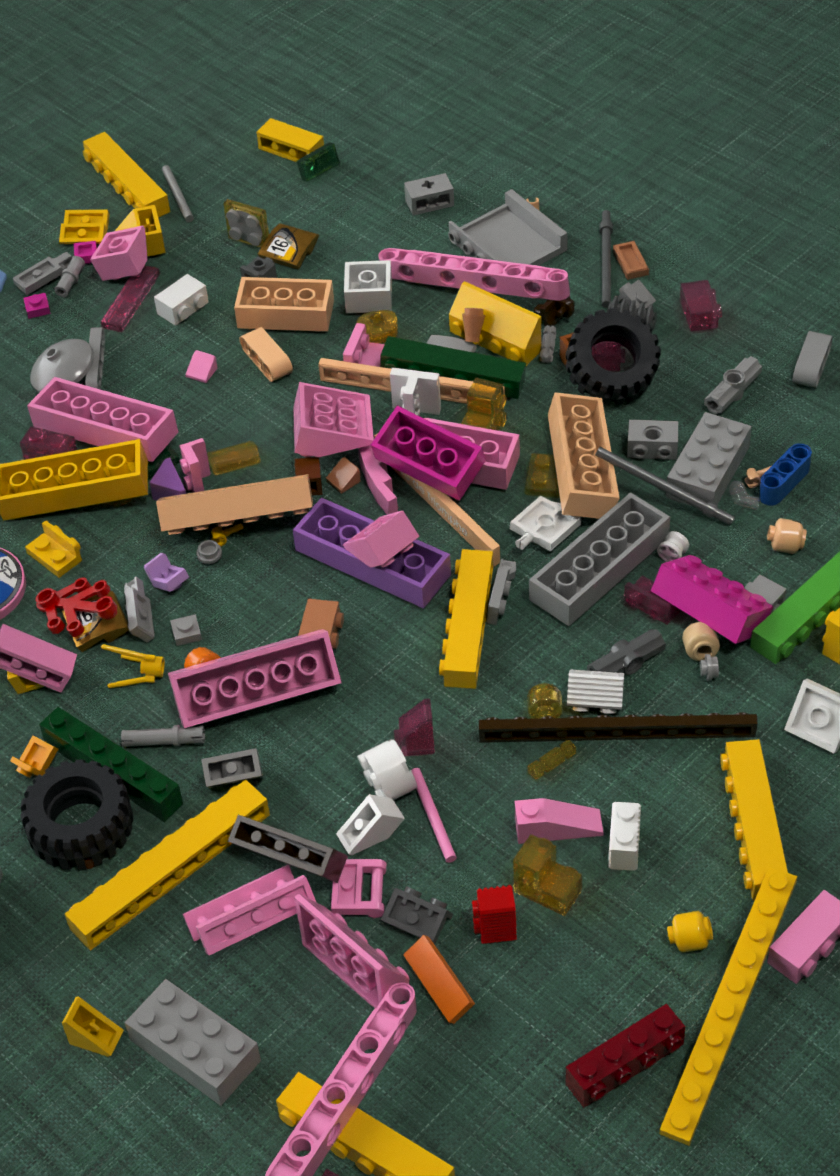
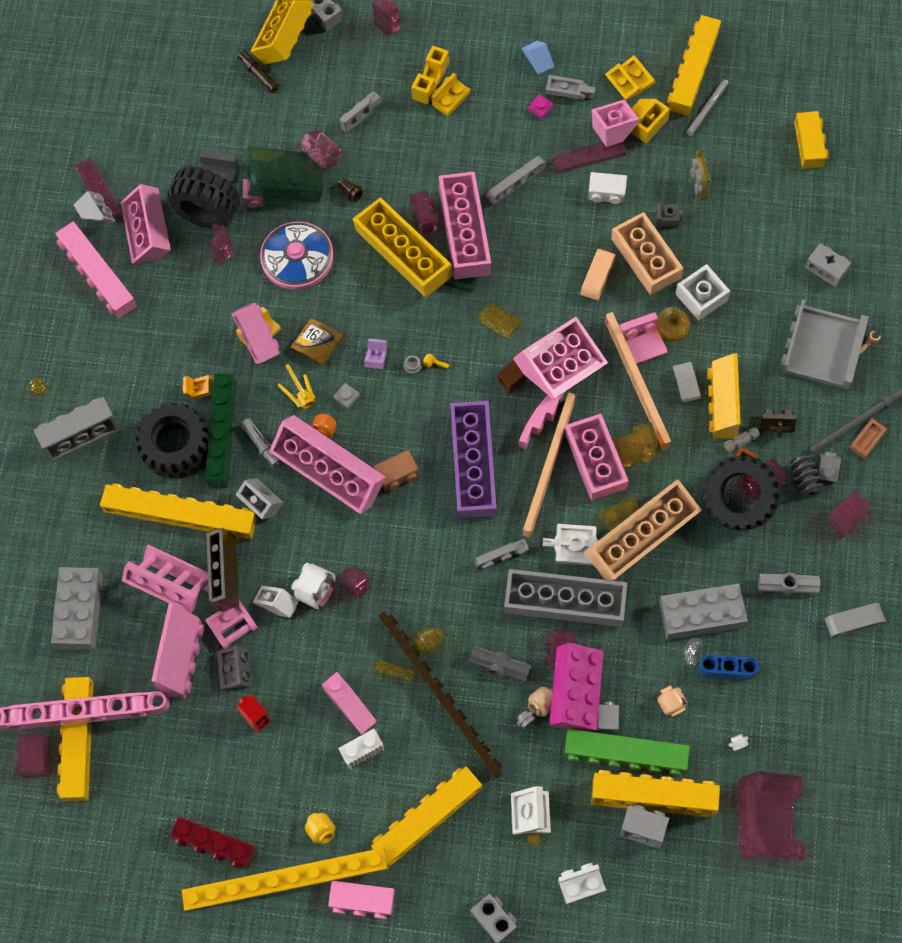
camera: 55 degrees right, 20 degrees up
yellow bracket [25,521,82,578] -> none
light grey dish [30,339,94,393] -> none
red plant [36,577,117,637] -> none
light grey pin [55,256,85,297] -> none
yellow slope [62,996,124,1057] -> none
dark pink plate [74,241,97,264] -> none
light grey hinge [124,577,155,643] -> none
medium lavender slope [150,458,186,501] -> none
light nougat brick [156,474,313,535] -> none
bright pink bracket [180,438,211,493] -> none
bright pink slope [185,350,218,383] -> none
pearl gold slope [258,223,319,270] -> none
clear green plate [296,142,340,182] -> none
nougat slope [326,457,361,494] -> none
bright pink slope [343,510,419,568] -> none
dark pink brick [371,405,486,501] -> none
bright pink beam [378,248,570,301] -> none
dark green brick [380,336,526,399] -> none
white bracket [390,368,441,416] -> none
orange tile [403,935,475,1024] -> none
bright pink bar [411,768,457,863] -> none
yellow brick [439,549,493,689] -> none
nougat cone [462,308,485,342] -> none
clear yellow brick [513,834,582,916] -> none
white brick [567,669,624,713] -> none
dark grey bar [595,447,735,525] -> none
light grey brick [627,420,678,460] -> none
white wheel [657,531,690,562] -> none
light nougat hand [744,466,771,488] -> none

